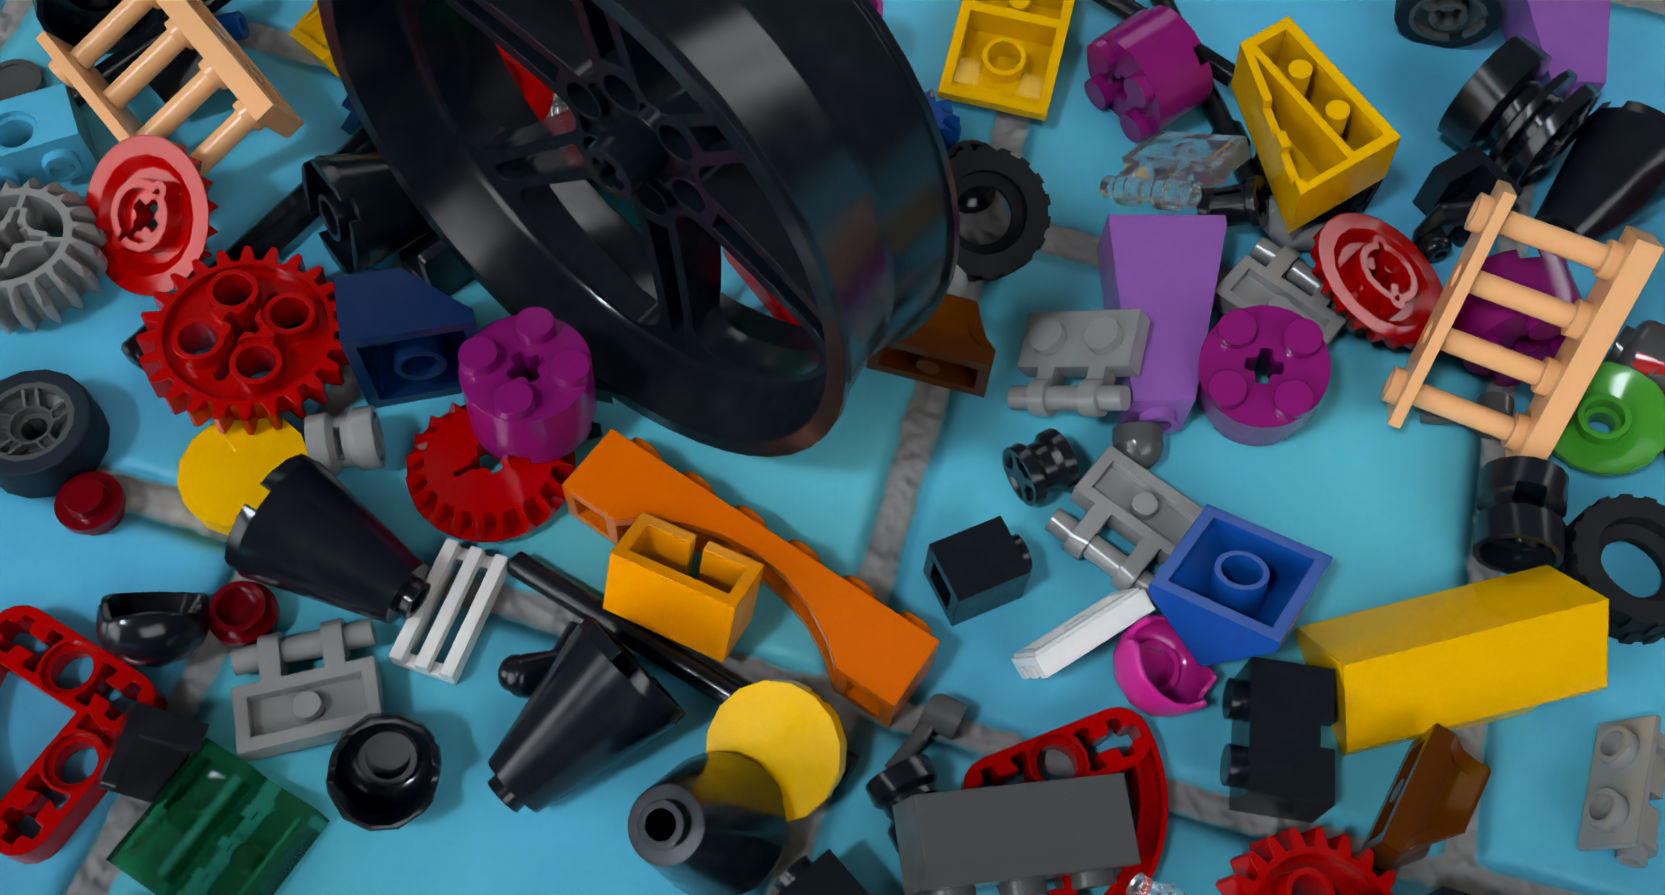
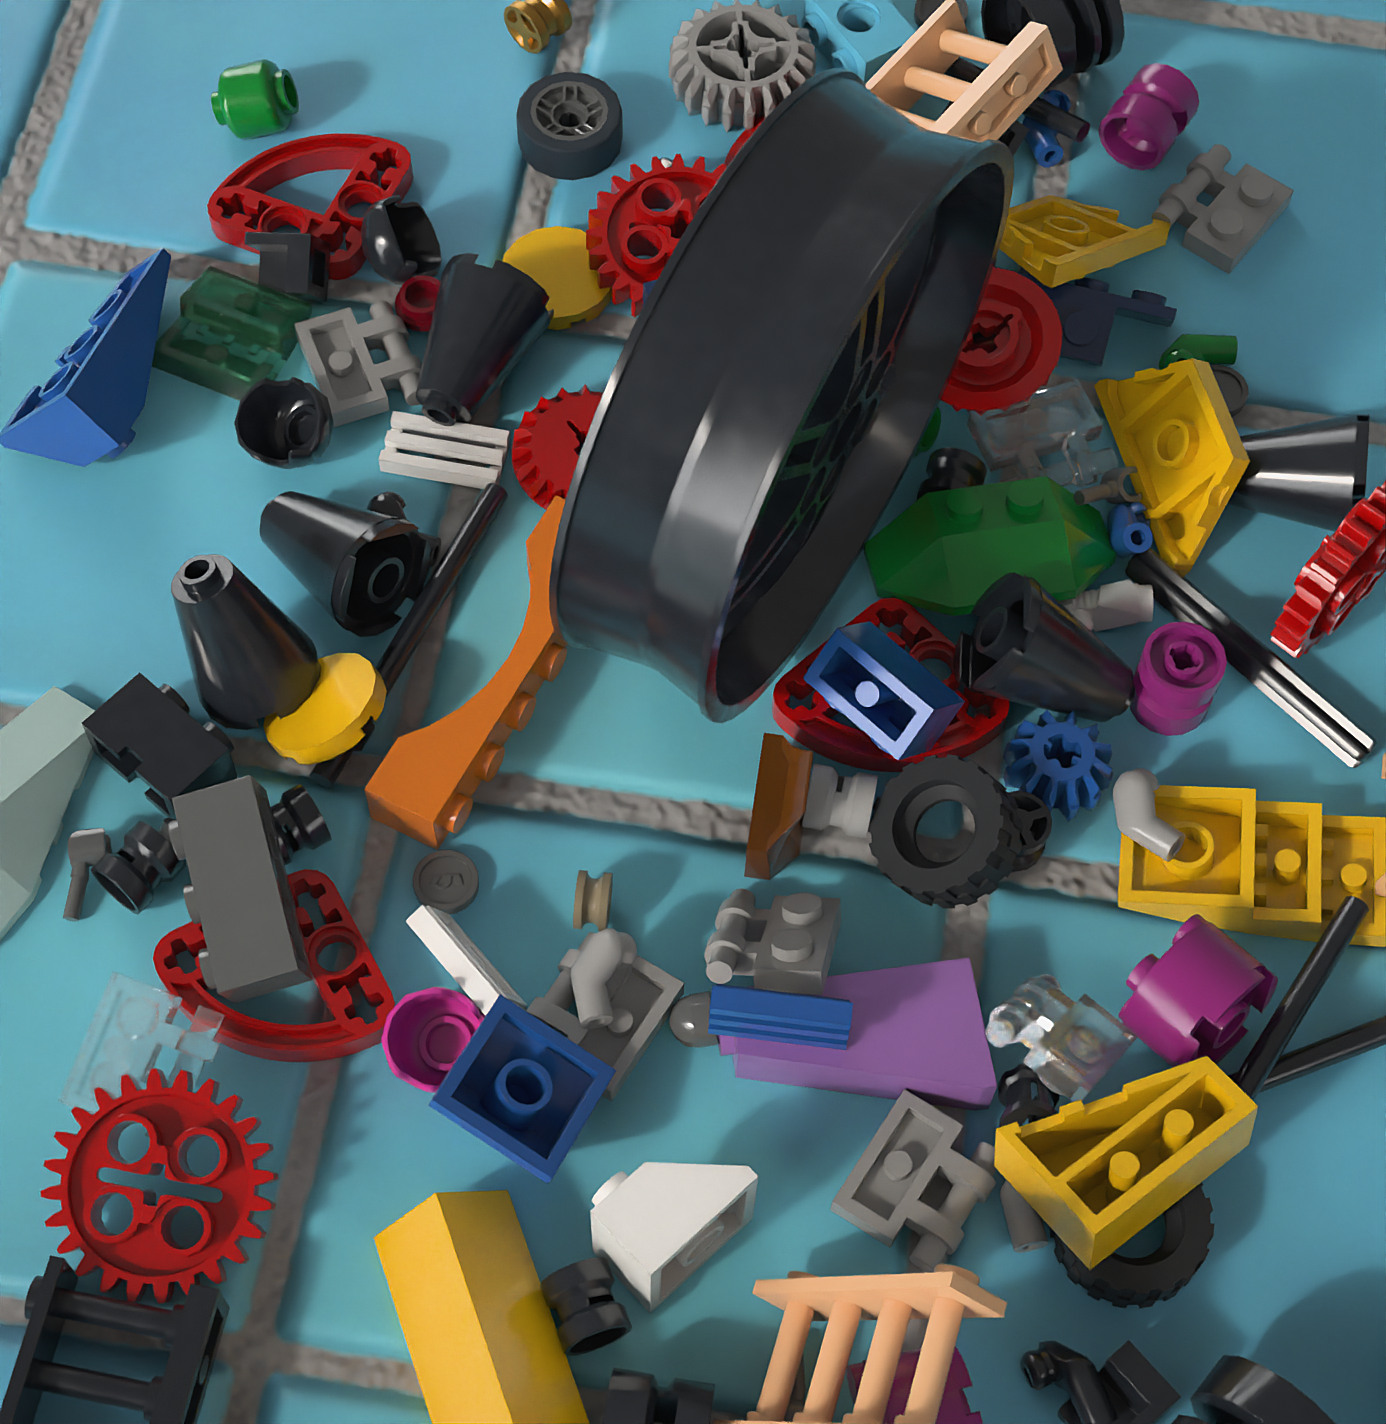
camera: 85 degrees right, 0 degrees up
dark red plate [54,471,126,536] -> none
light grey wheel [304,405,386,476] -> none
light orange piece [602,511,764,663] -> none
dark grey hand [884,693,967,769] -> none
black brick [923,516,1032,626] -> none
black wheel [1002,428,1080,506] -> none
magenta brick [1196,305,1331,446] -> none
black brick [1220,657,1335,823] -> none
red gear [1309,213,1443,350] -> none
reddish brown slope [1360,723,1491,872] -> none
none -> dark grey piece [413,850,479,915]
none -> black wheel [540,1257,632,1356]
none -> light grey arm [570,928,637,1029]
none -> dark tan bush [573,870,613,931]
none -> white slope [590,1162,758,1313]
none -> blue tile [708,984,853,1050]
none -> light grey arm [1113,768,1186,862]

